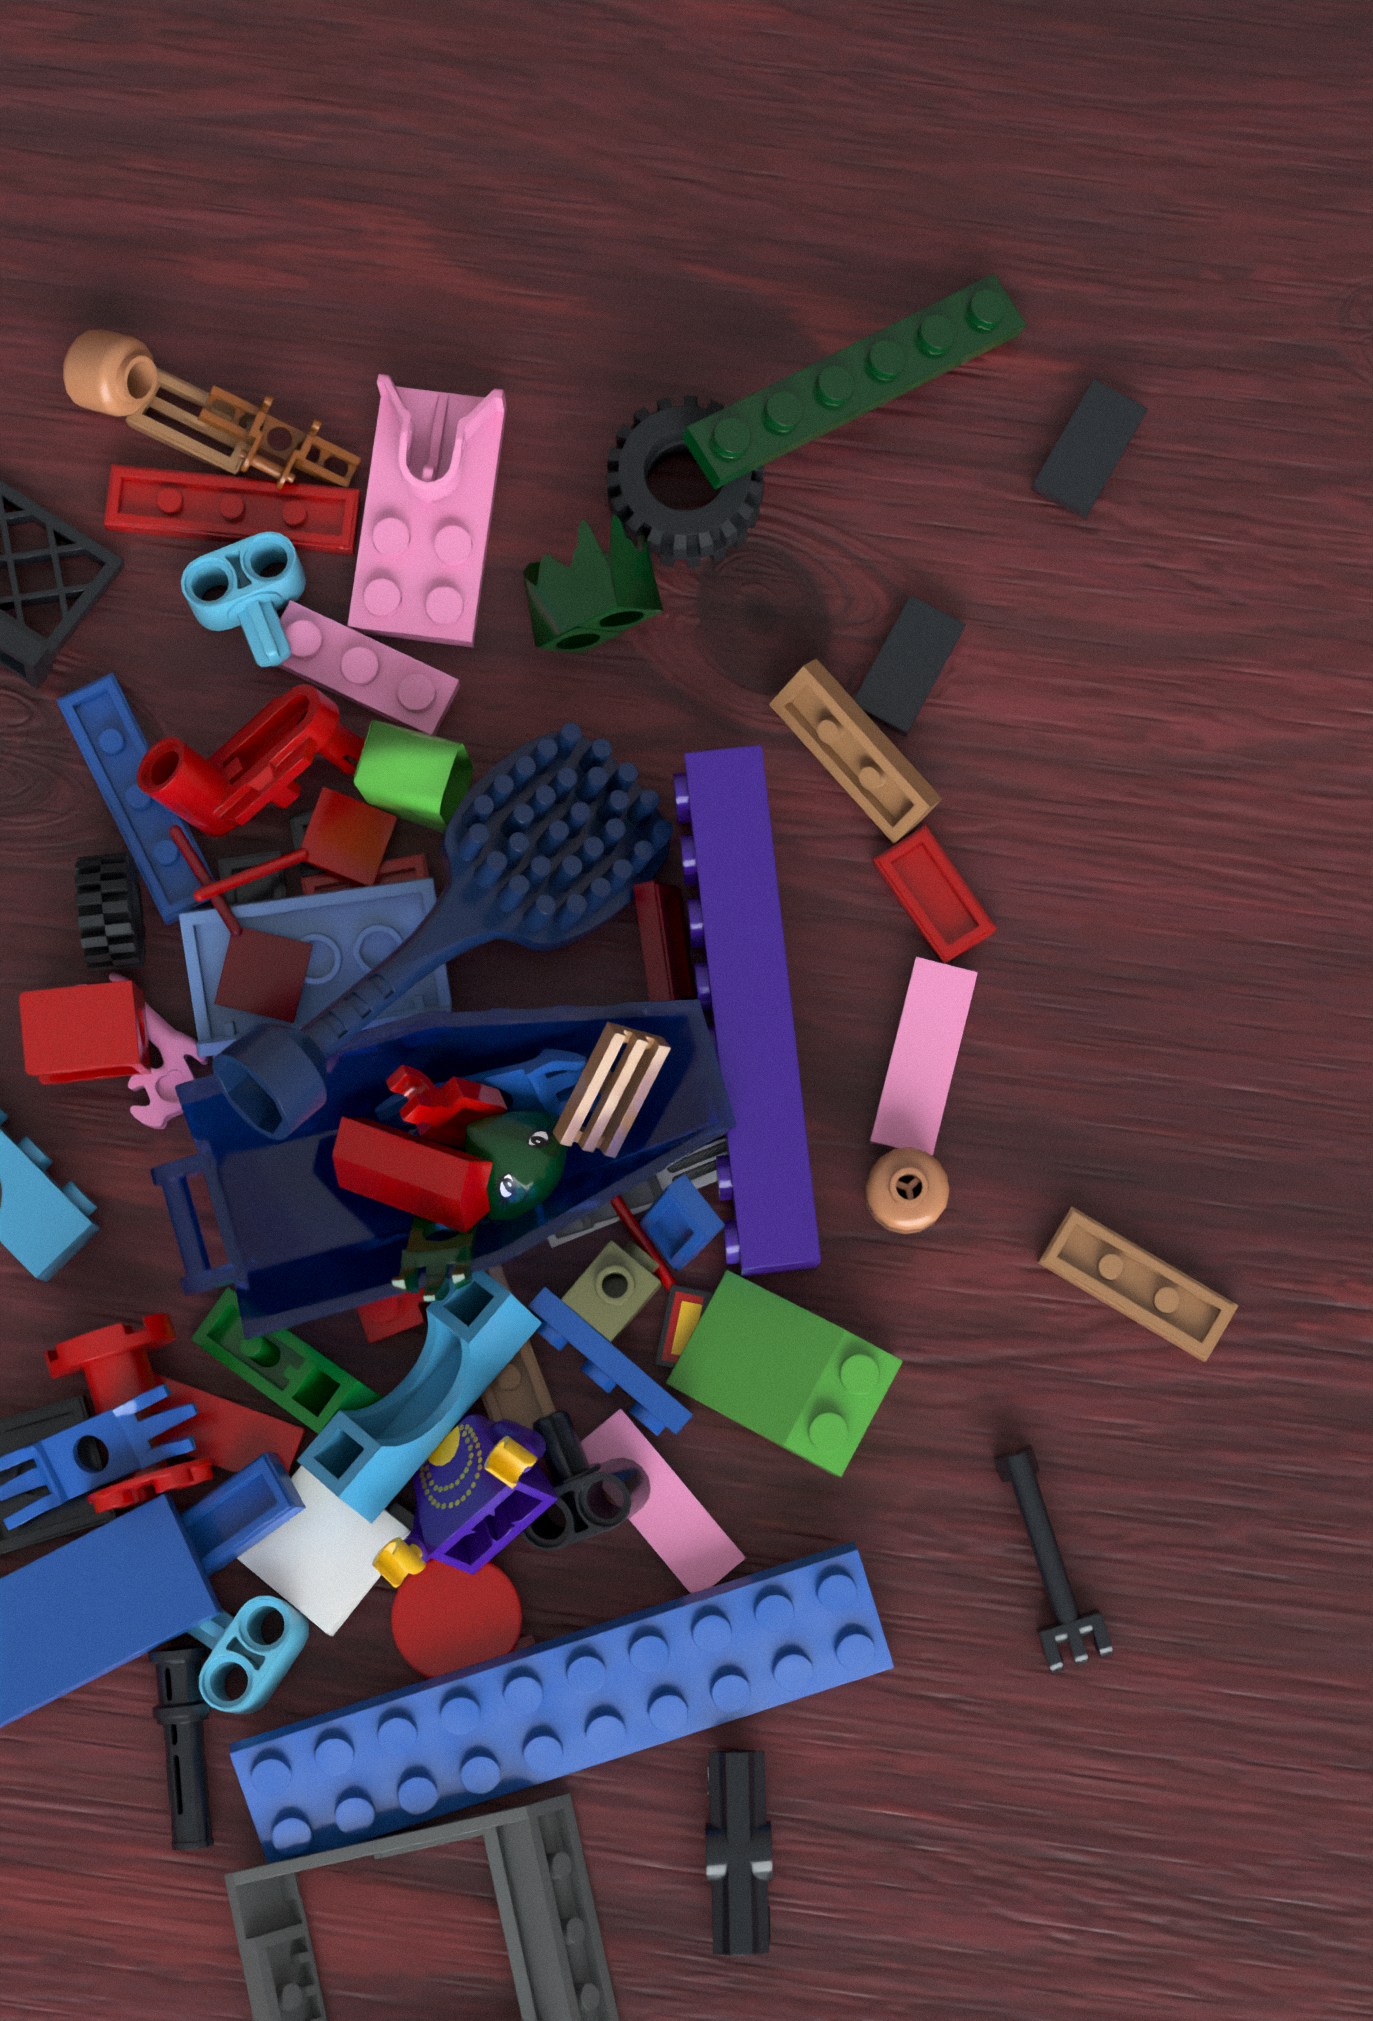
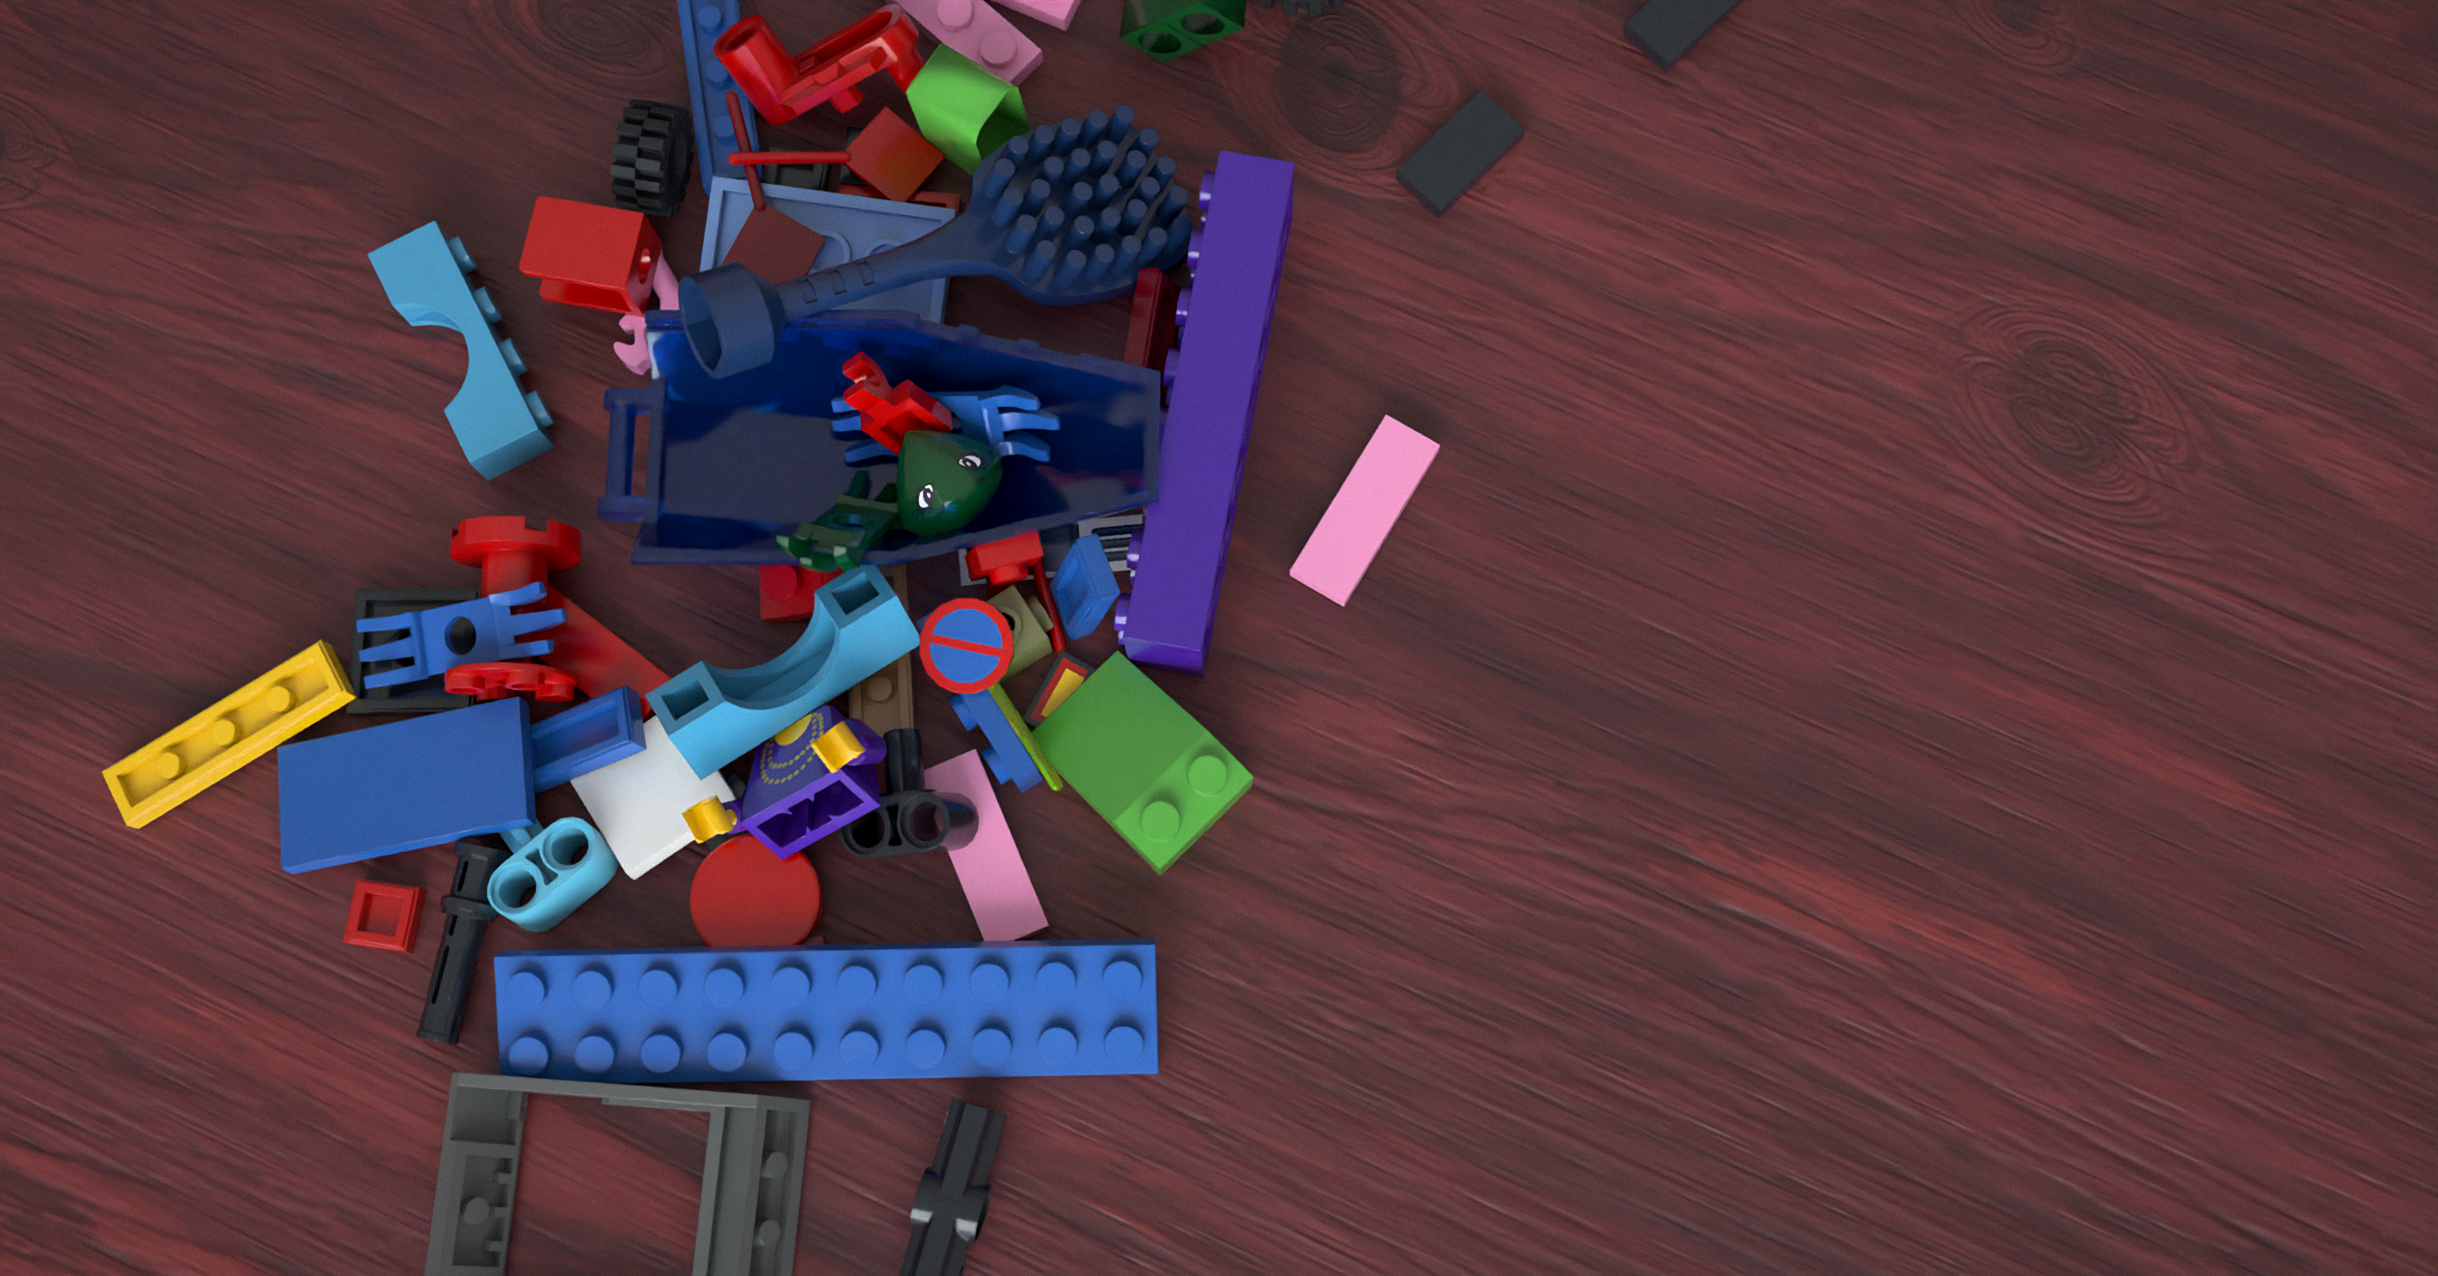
camera: 20 degrees right, 5 degrees down
green slope [190,1287,384,1434] -> none
red piece [332,1116,493,1233] -> none
medium nougat tile [553,1022,671,1158] -> none
medium nougat plate [769,658,942,844] -> none
nougat head [864,1147,950,1234] -> none
red tile [872,825,997,964] -> none
black hinge [994,1445,1113,1674] -> none
medium nougat tile [1038,1207,1239,1362] -> none
none -> red tile [343,878,427,954]
none -> piece [919,598,1063,791]
none -> red plate [964,531,1044,601]

